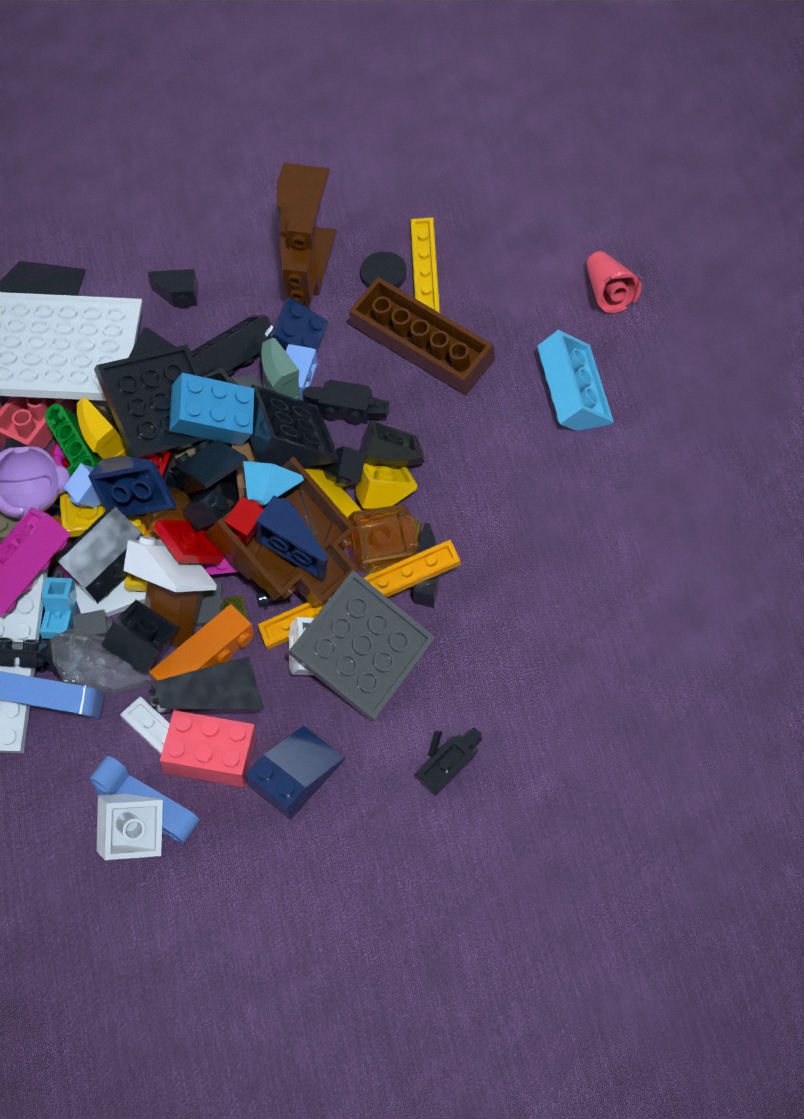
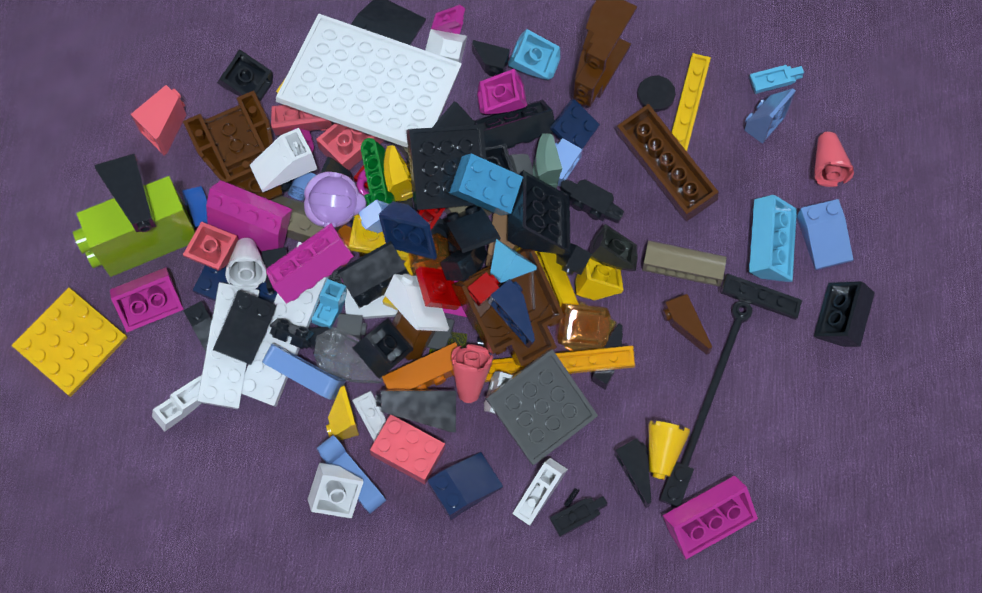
camera: 15 degrees right, 10 degrees up
none -> yellow slope [326,386,359,441]
none -> white slope [425,29,467,63]
none -> dark pink slope [431,5,465,34]
none -> coral cone [451,344,493,403]
none -> dark pink slope [477,69,527,114]
none -> medium azure slope [508,29,560,80]
none -> white slope [512,458,568,525]
none -> black slope [614,438,651,508]
none -> dark tan brick [642,240,726,286]
none -> yellow cone [648,420,690,480]
none -> black bar [660,301,752,508]
none -> reddish brown slope [662,294,712,355]
none -> dark pink slope [663,476,758,559]
none -> black tile [721,273,802,320]
none -> medium blue slope [744,88,796,144]
none -> medium azure hinge [749,65,804,94]
none -> medium blue slope [796,199,853,270]
none -> black slope [814,281,875,347]

